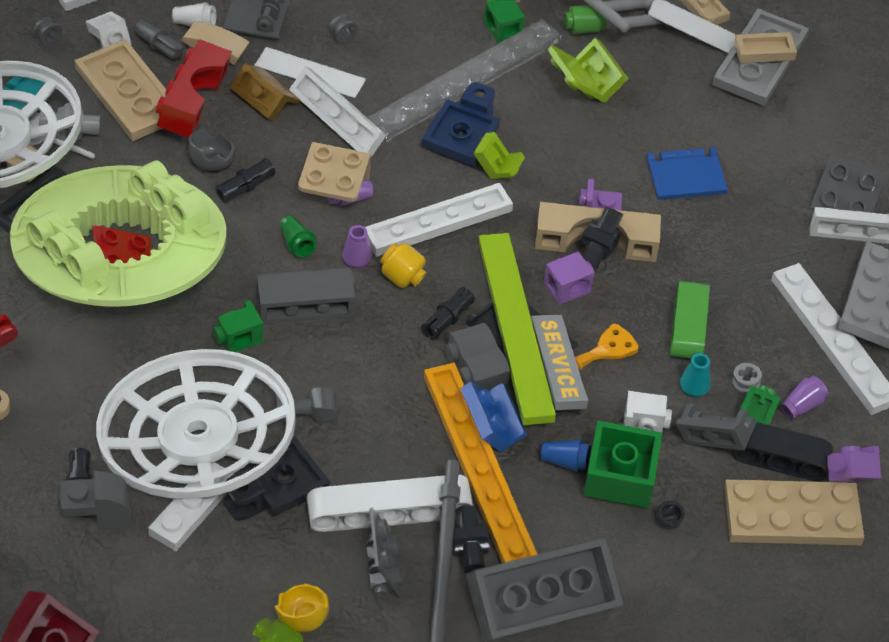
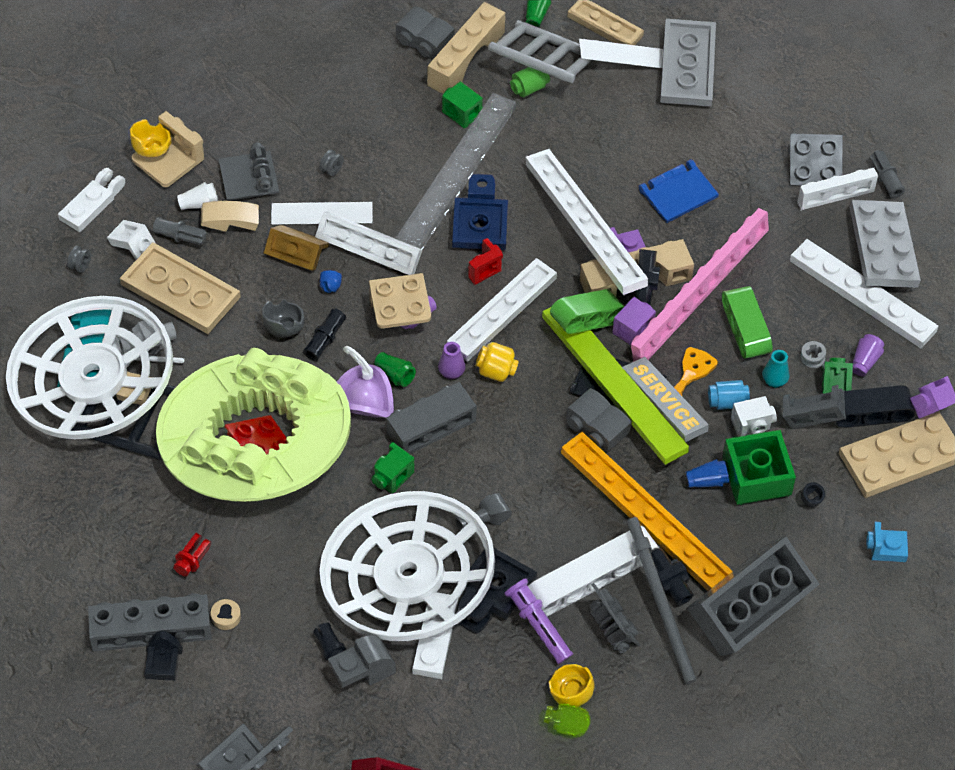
camera: 20 degrees left, 5 degrees up
red arch [155,39,232,138] -> none
black pin [421,287,475,340] -> none
blue bracket [460,382,527,452] -> none
lime bracket [473,132,525,179] -> none
lime bracket [548,38,628,103] -> none
tan tile [734,32,797,63] -> none
none -> blue hinge [319,270,342,293]
none -> lavender hat [337,346,394,418]
none -> red bracket [469,238,503,285]
none -> medium lavender pin [504,578,573,665]
none -> white plate [526,149,648,295]
none -> bright green beam [550,289,624,334]
none -> bright pink plate [631,208,769,362]
none -> dark azure brick [708,380,750,410]
none -> dark azure bracket [866,522,908,562]

